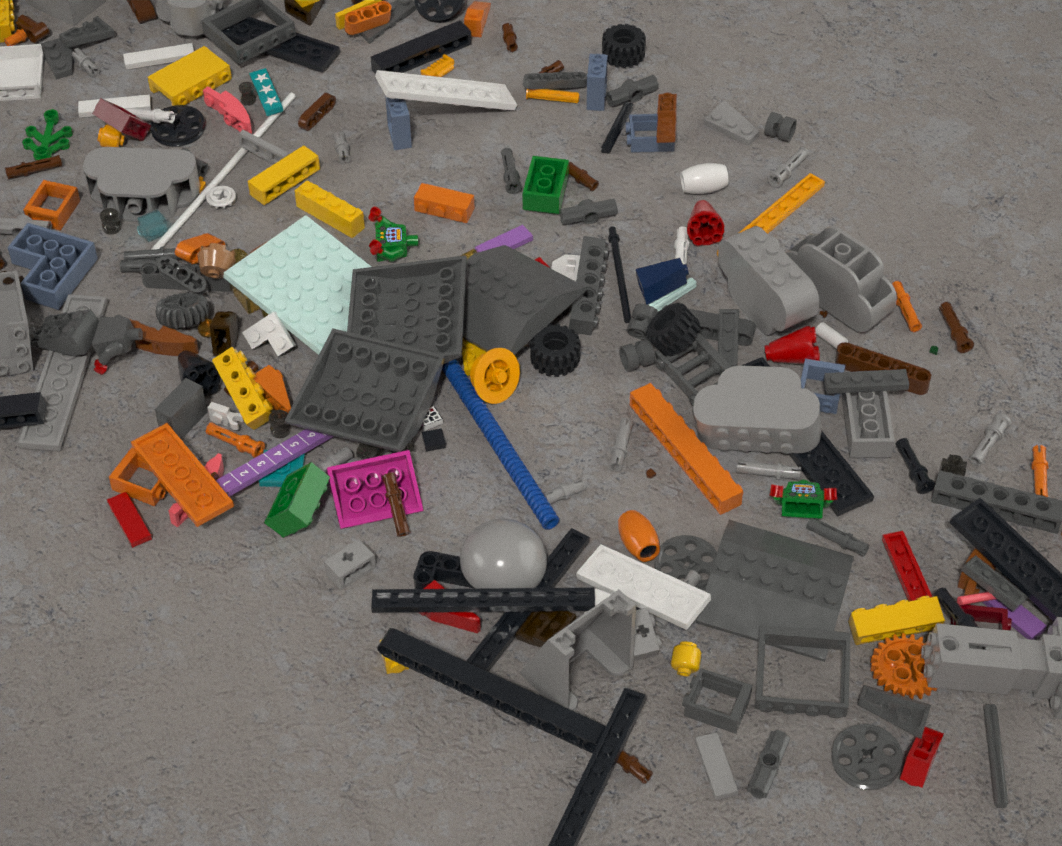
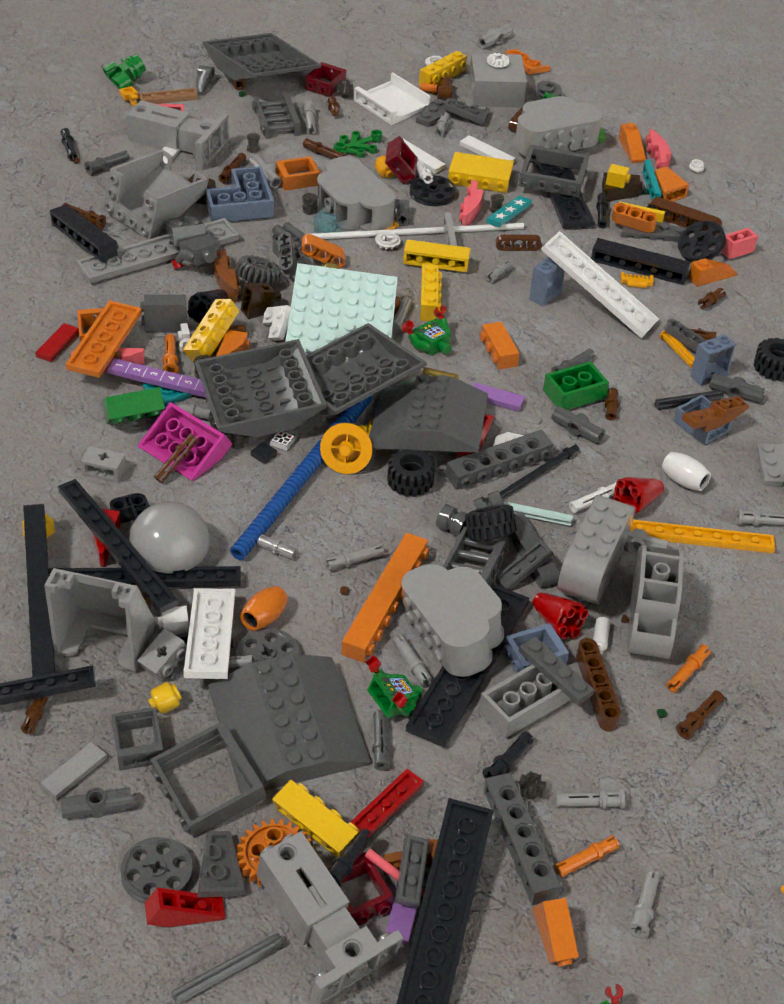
camera: 50 degrees right, 5 degrees down
medium nougat cone [197,243,236,279] -> none
dark blue slope [635,258,689,305] -> none
none -> black pin [596,193,608,229]

